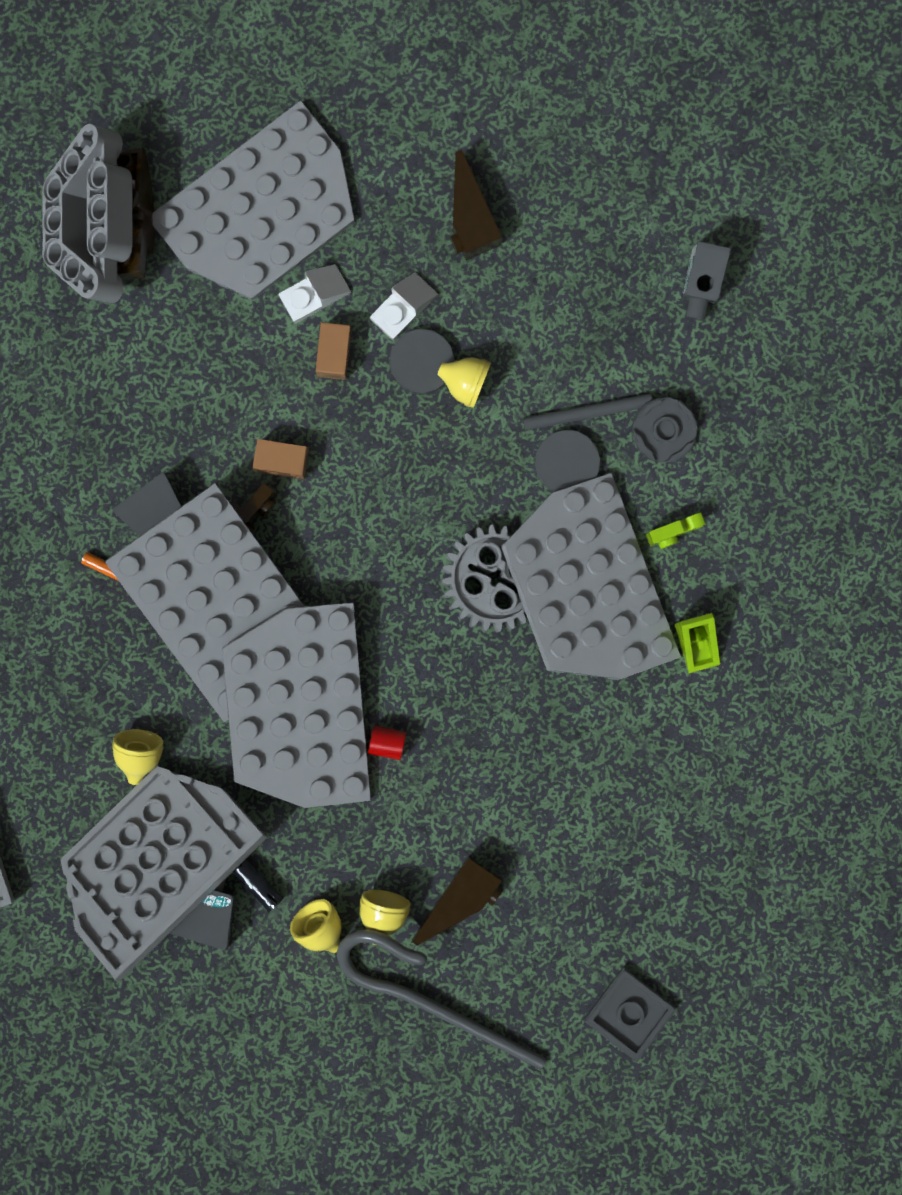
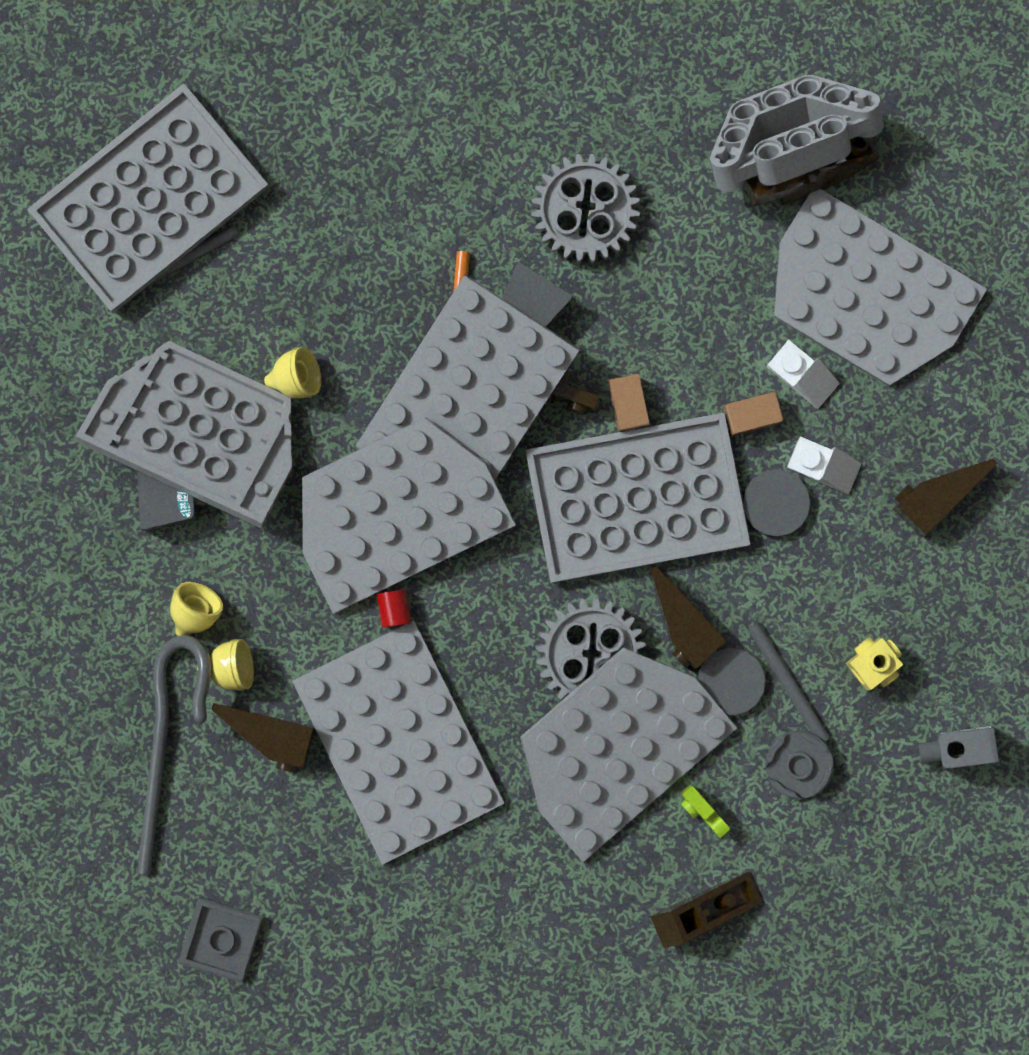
camera: 65 degrees right, 0 degrees up
black pin [232,859,284,913] -> none
light yellow helmet [437,357,491,408] -> none
lime slope [674,613,720,673] -> none
none -> light grey plate [292,620,505,865]
none -> light grey plate [525,413,750,583]
none -> light grey gear [531,154,640,264]
none -> dark brown slope [649,566,726,669]
none -> dark brown slope [650,871,763,948]
none -> light yellow brick [845,637,903,690]

